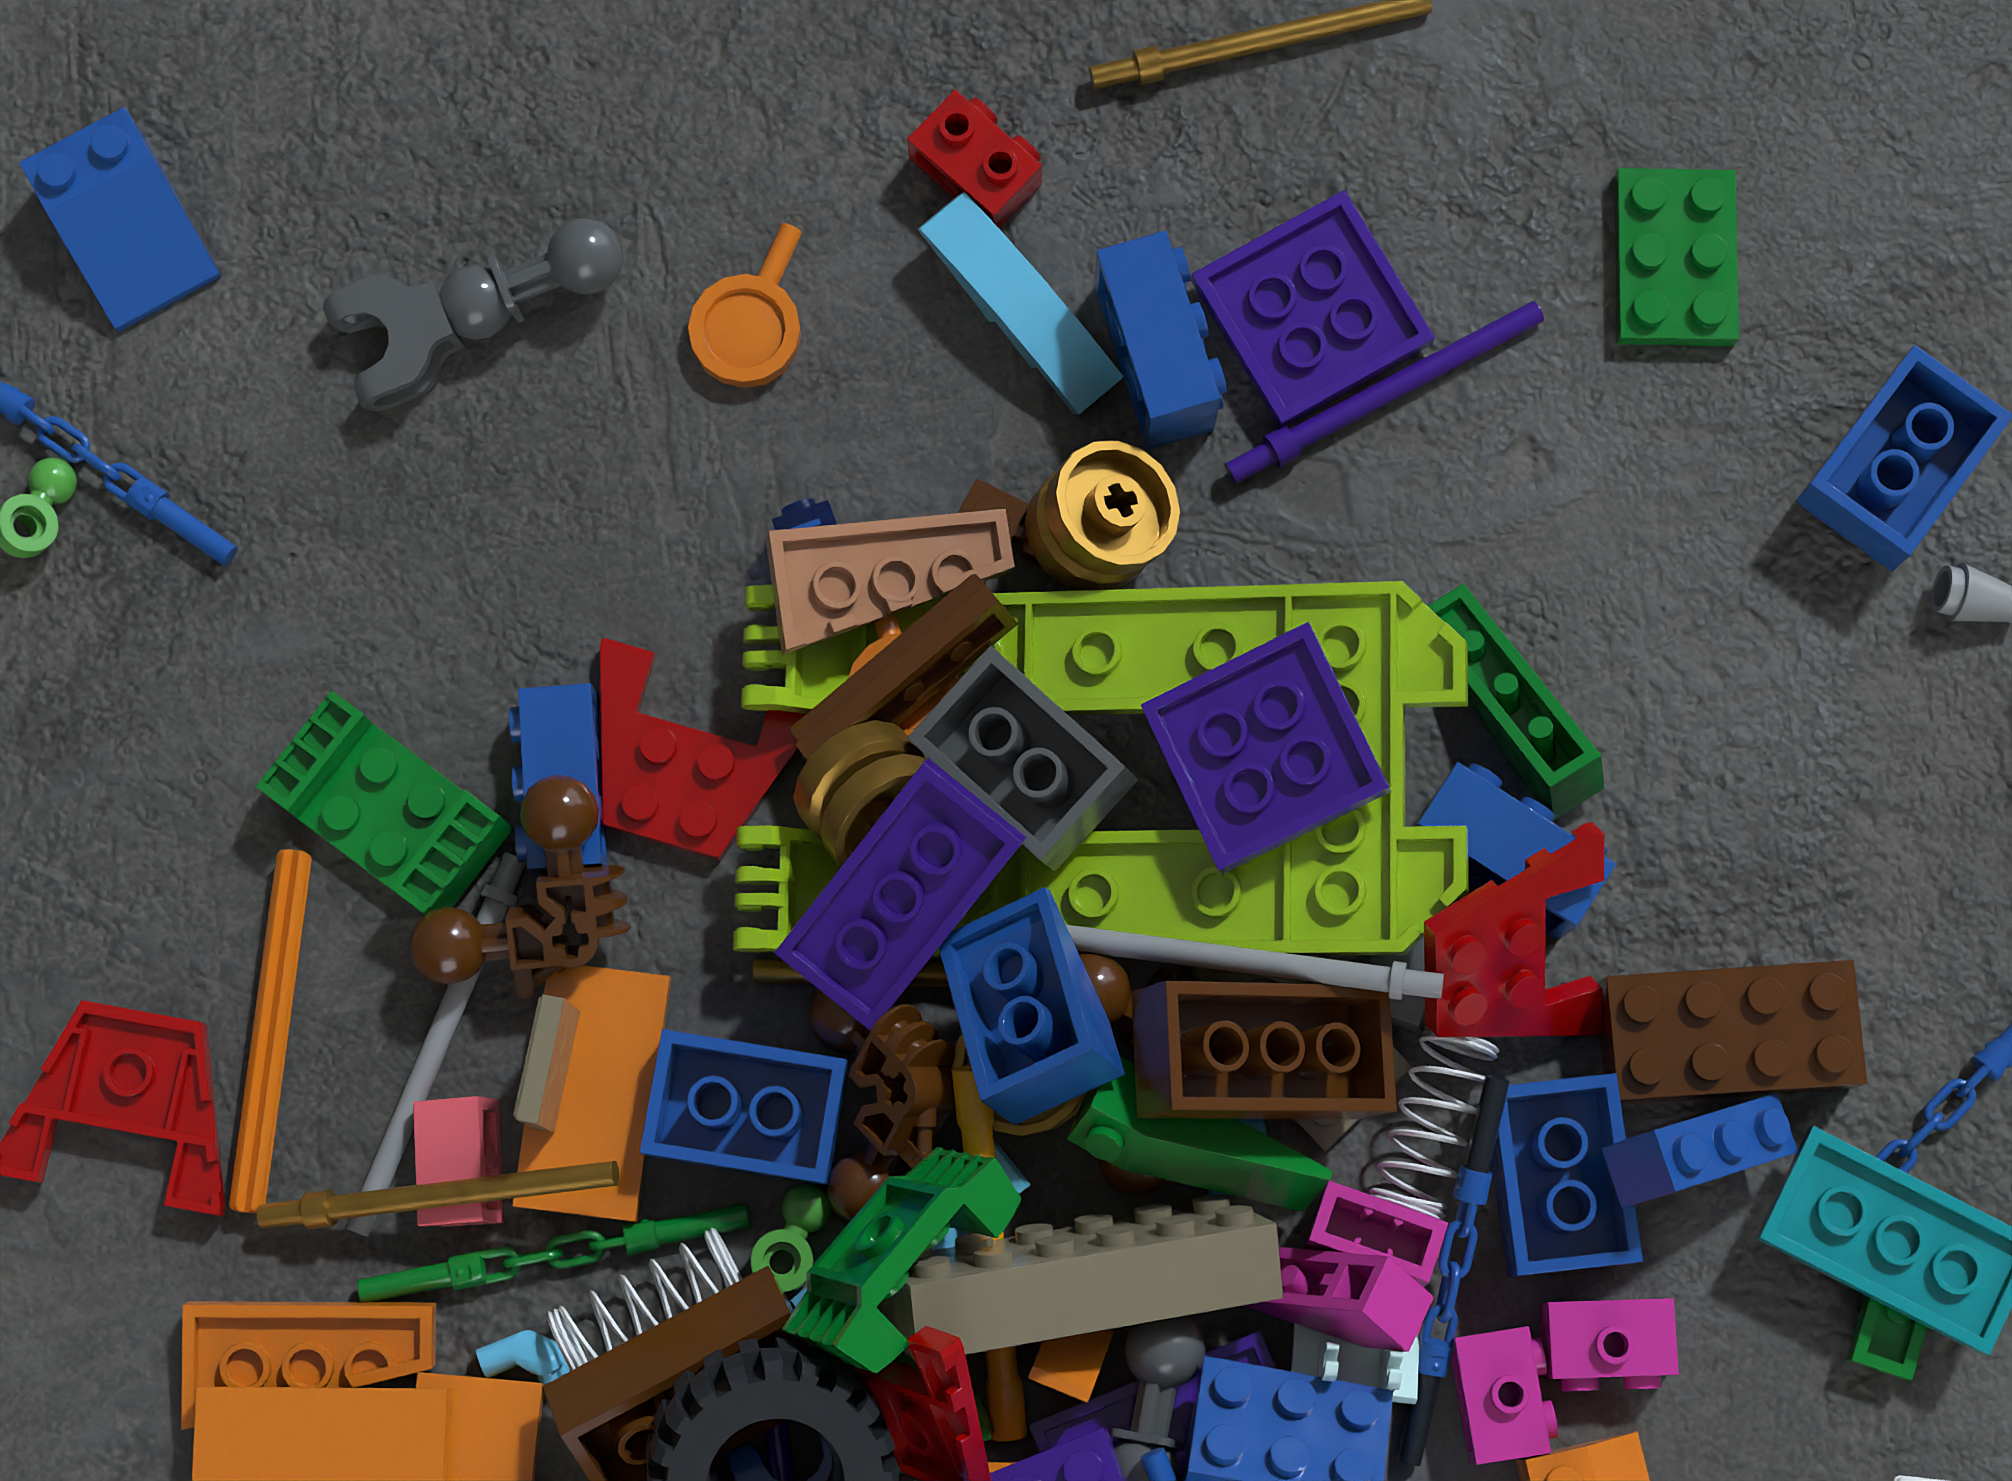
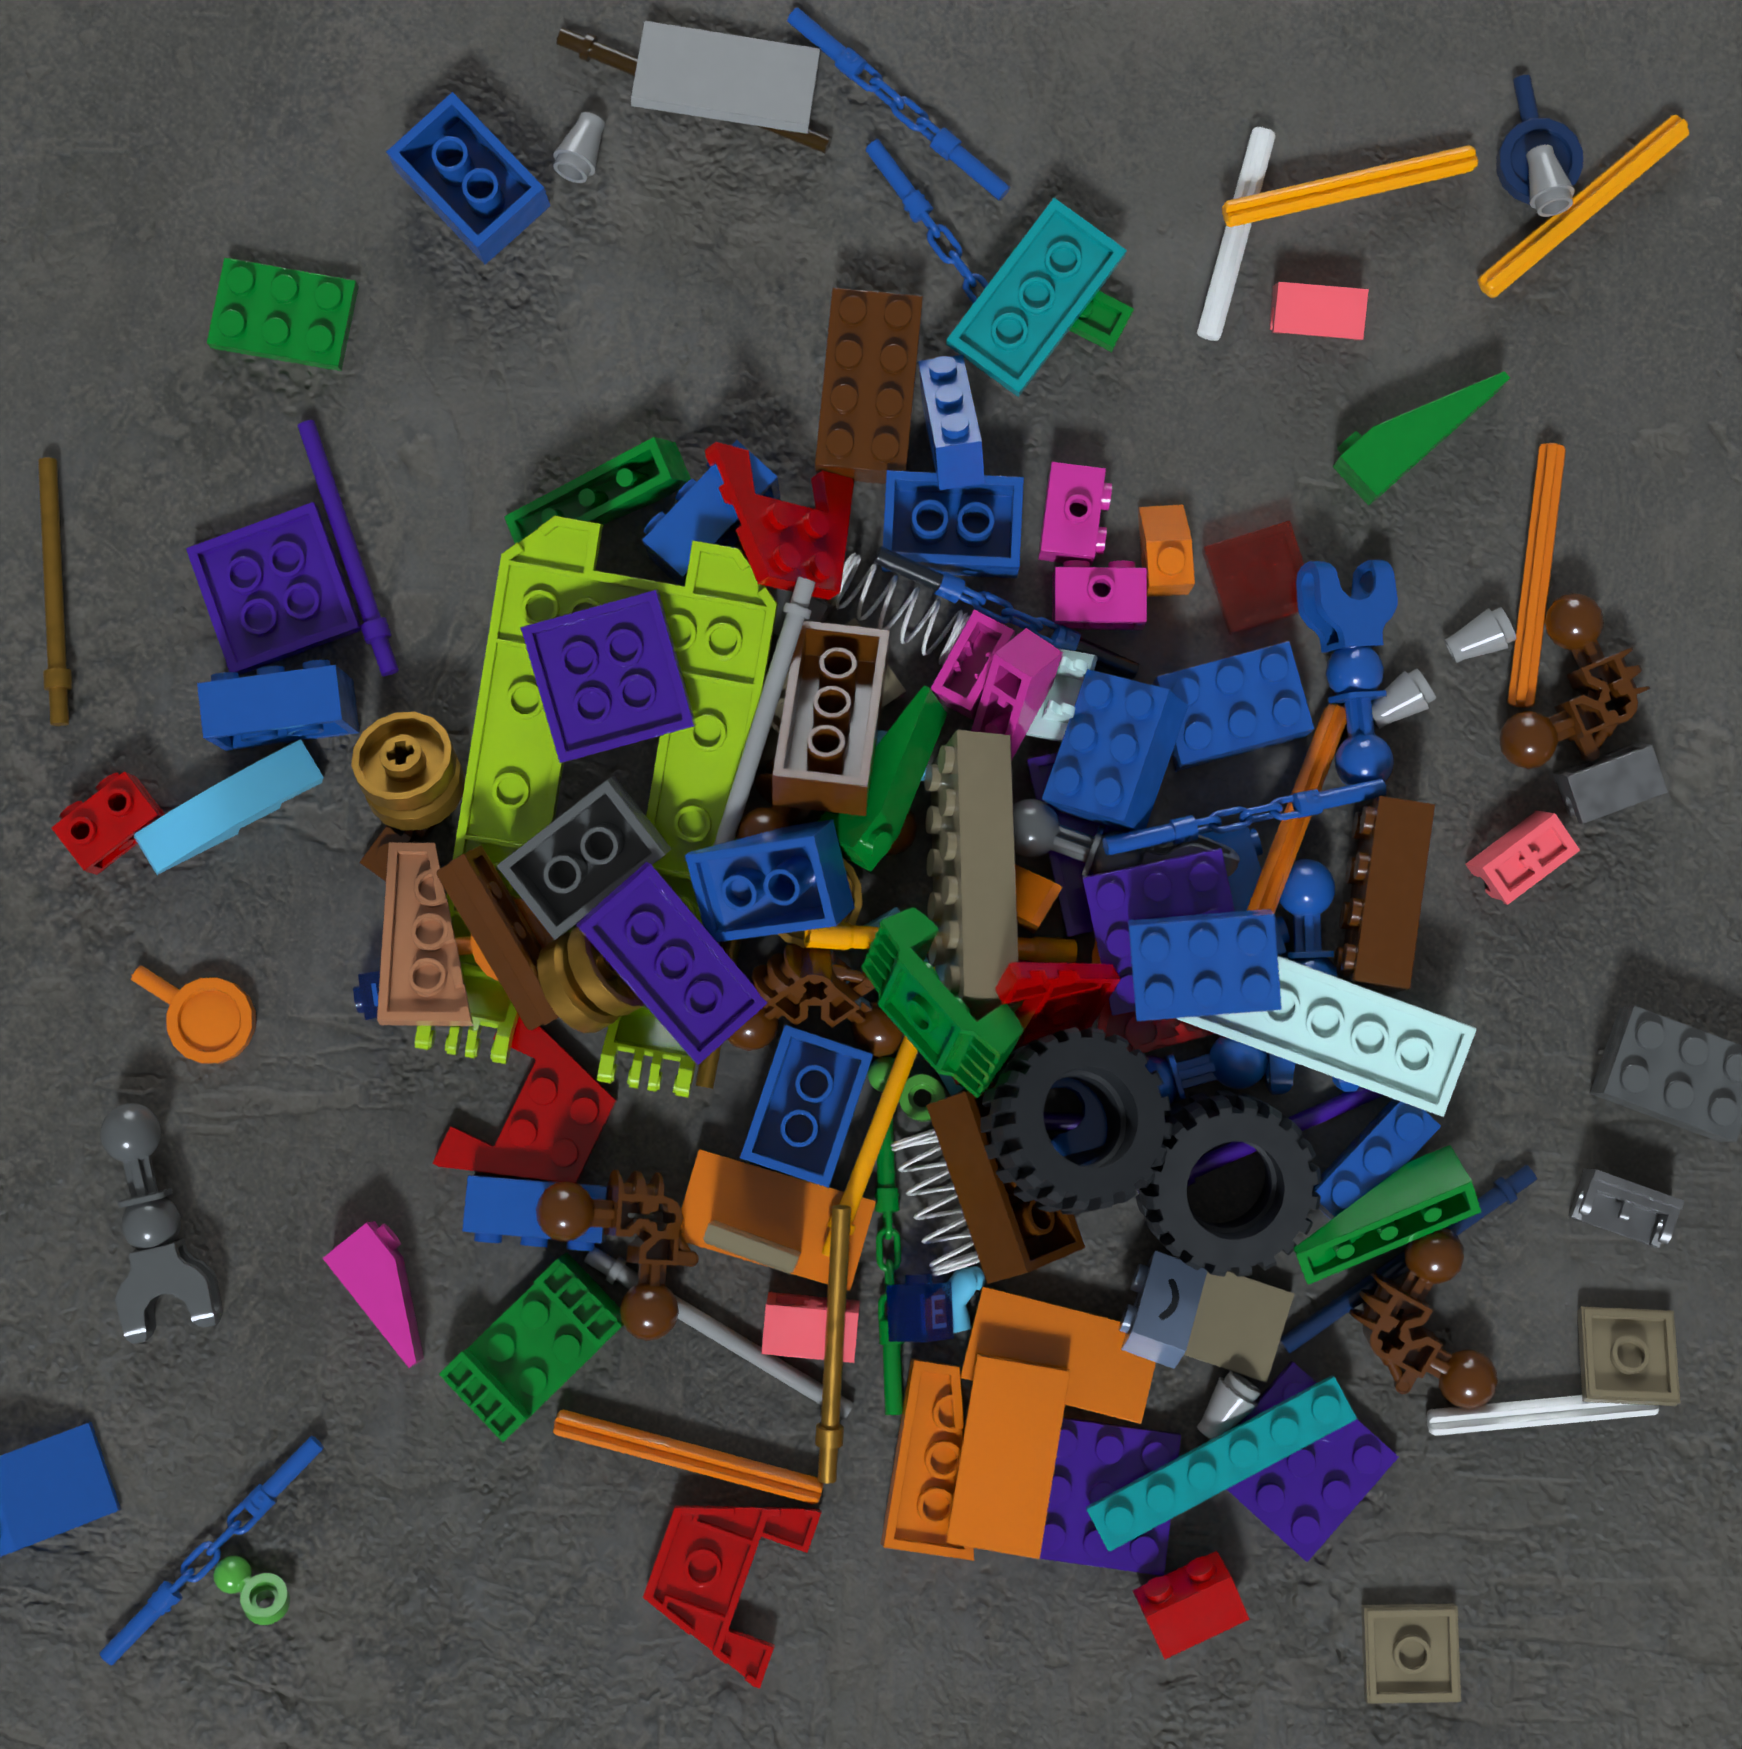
camera: 80 degrees left, 5 degrees up
none -> dark pink slope [323,1221,424,1368]
none -> light orange bar [821,967,935,1257]
none -> clear blue brick [886,1273,954,1342]

